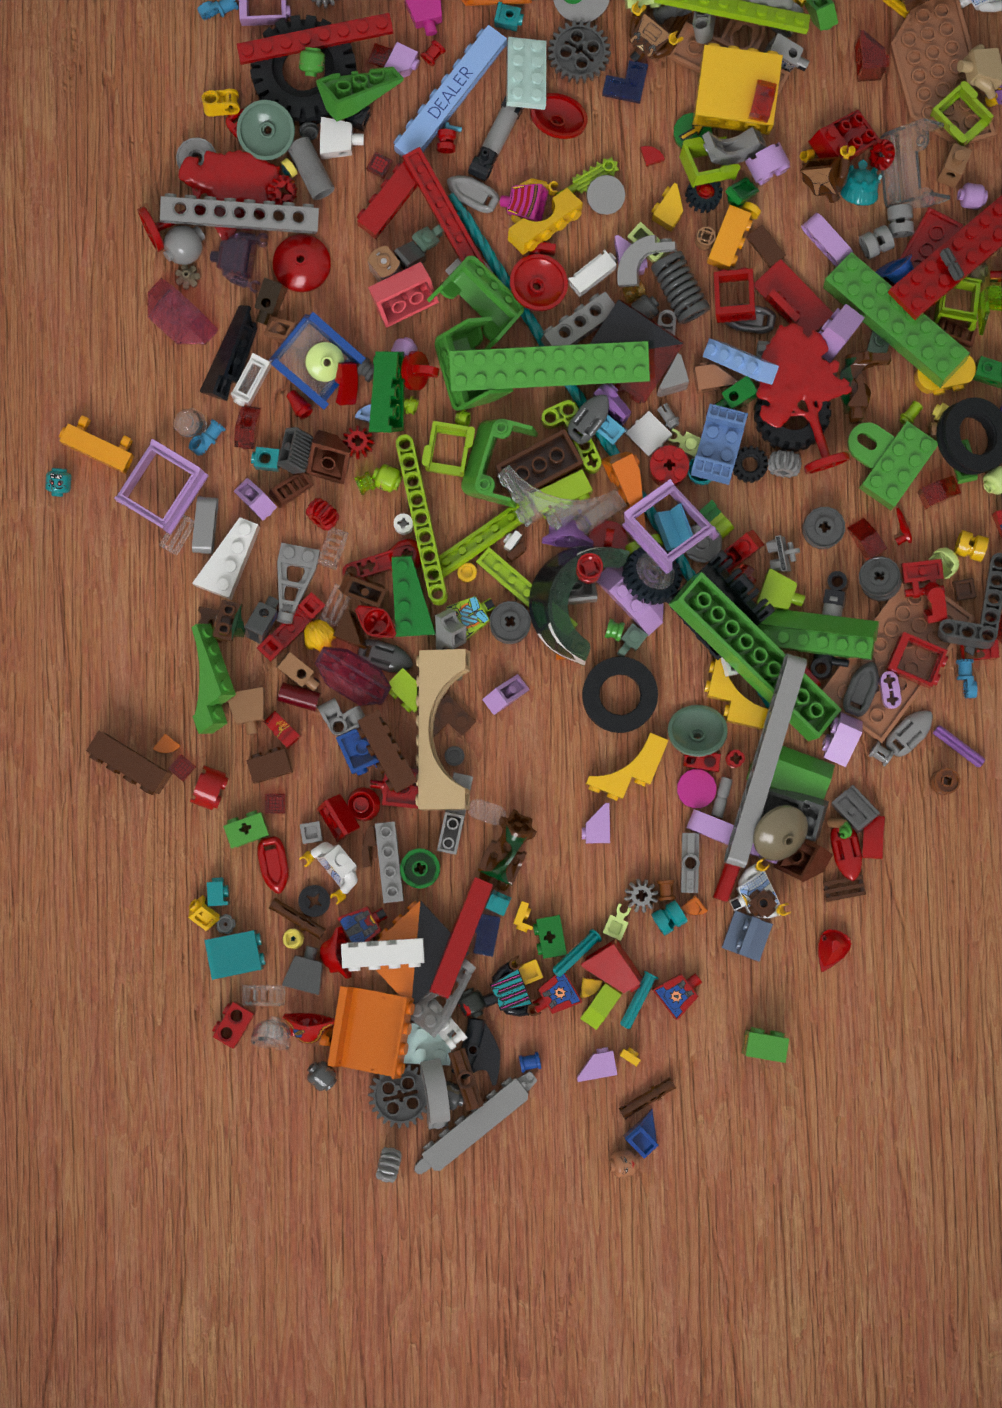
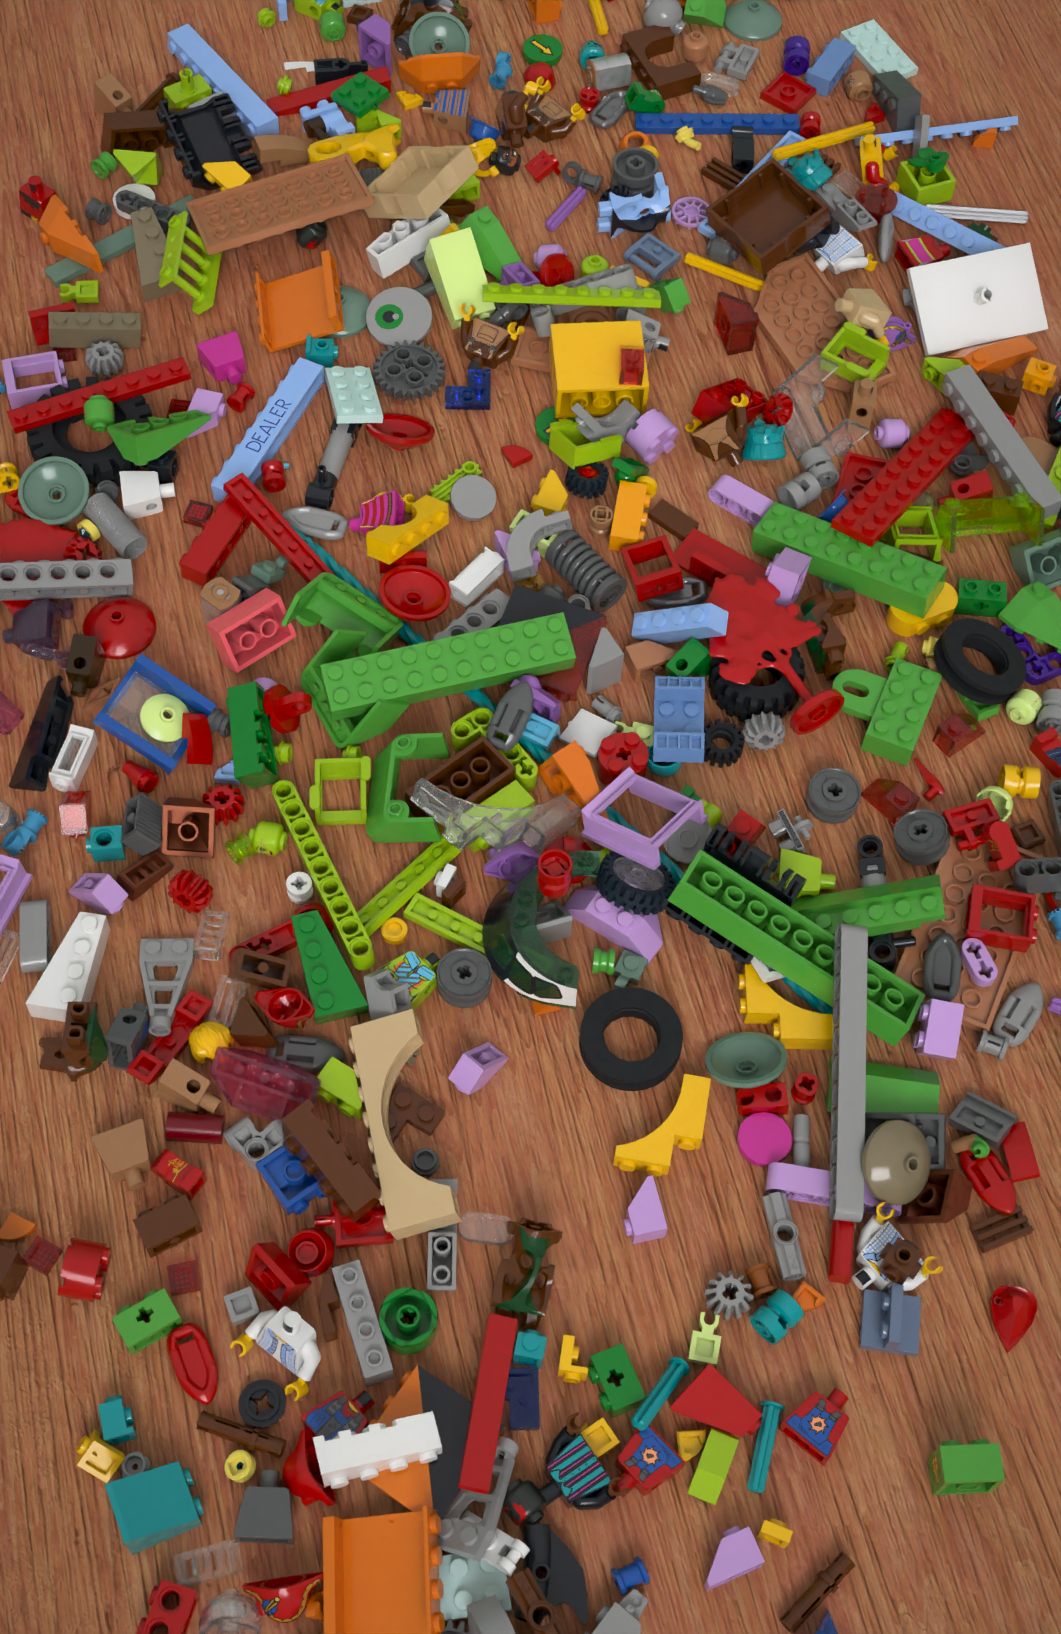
camera: 15 degrees left, 25 degrees down
bright green arch [191,624,236,734] -> none
medium azure panel [653,503,693,551] -> none
dark grey piece [940,248,964,281] -> none

